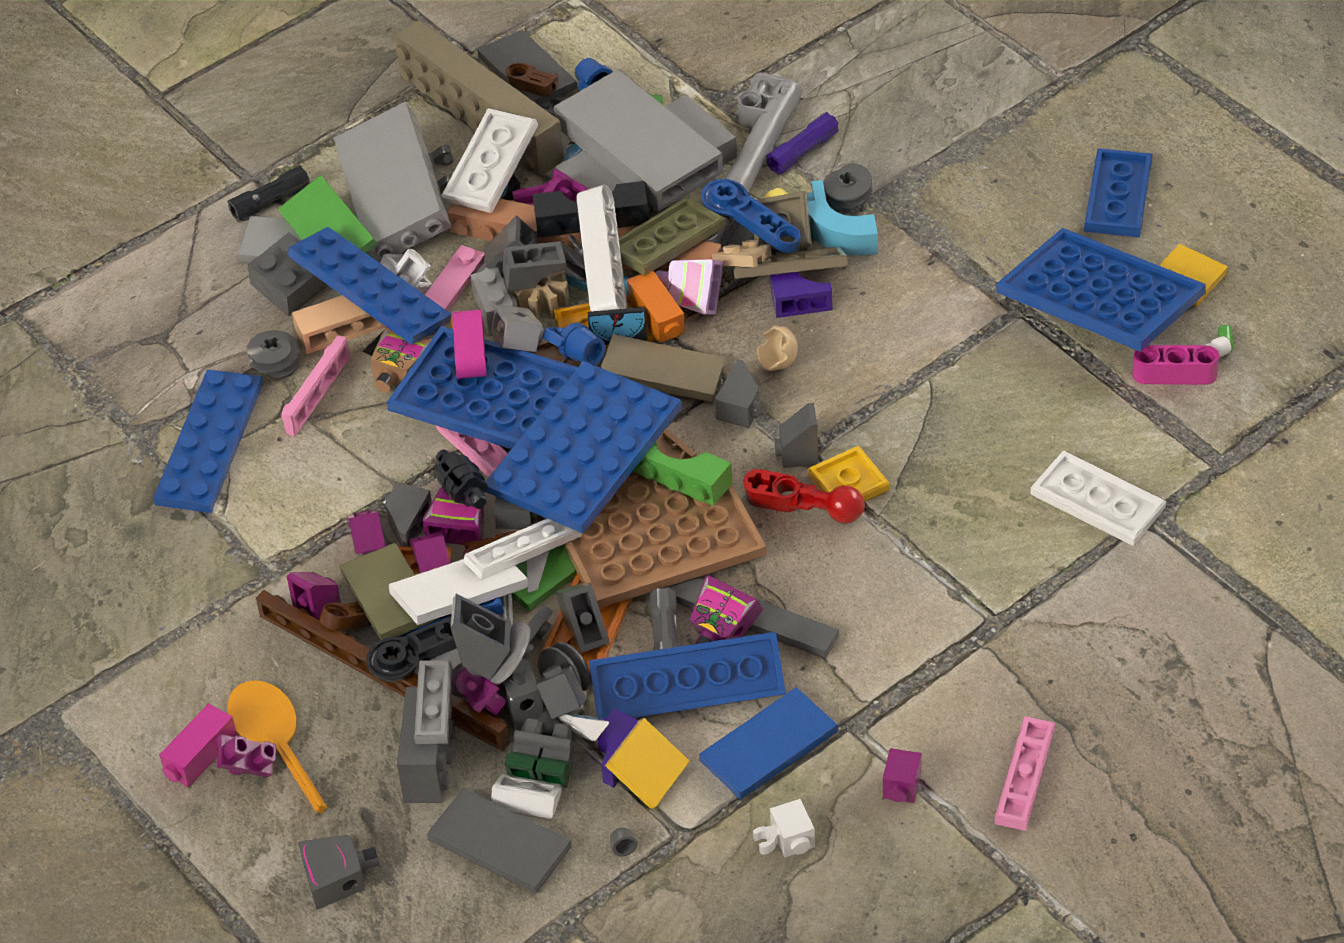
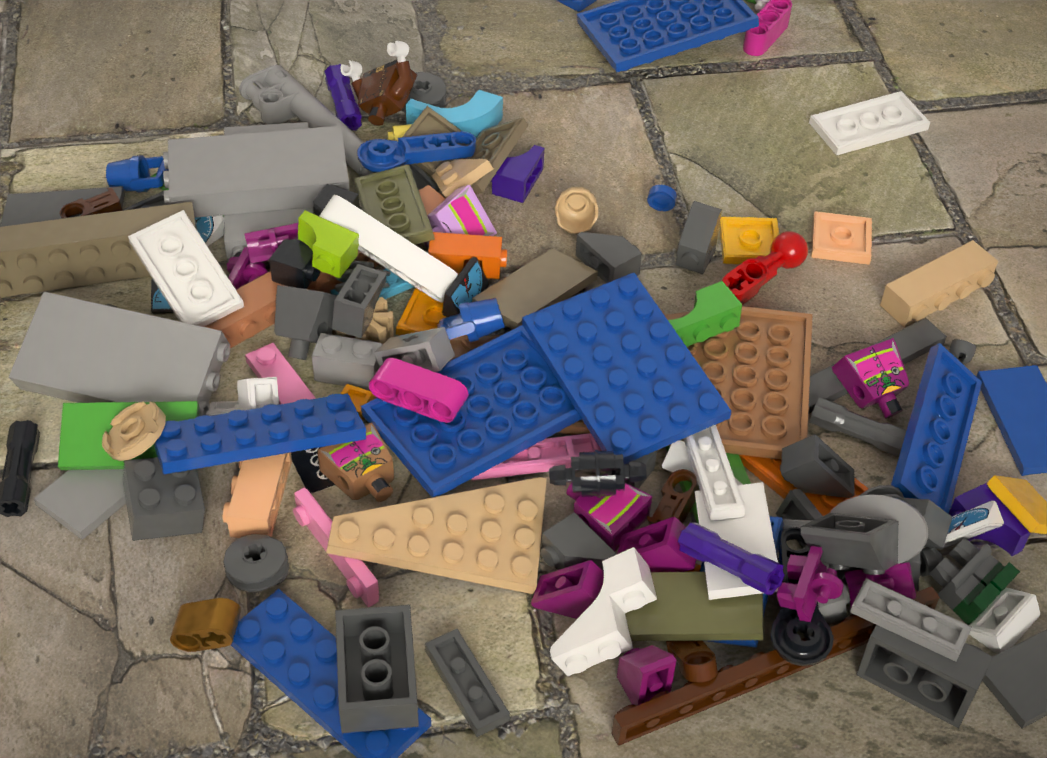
camera: 65 degrees left, 0 degrees up
none -> tan tile [102,401,166,461]
none -> pearl gold beam [170,598,241,652]
none -> lime arch [298,210,359,279]
none -> tan wing [326,477,547,594]
none -> dark grey brick [335,604,419,733]
none -> reddish brown torso [340,41,417,126]
none -> dark grey plate [425,629,510,737]
none -> white arch [550,547,657,676]
none -> blue tile [647,185,677,211]
none -> dark purple axle [678,522,785,595]
none -> magenta hips [777,546,844,622]
none -> light nougat tile [811,211,872,265]
none -> tan brick [880,240,998,328]
none -> dark grey hinge [949,339,977,364]

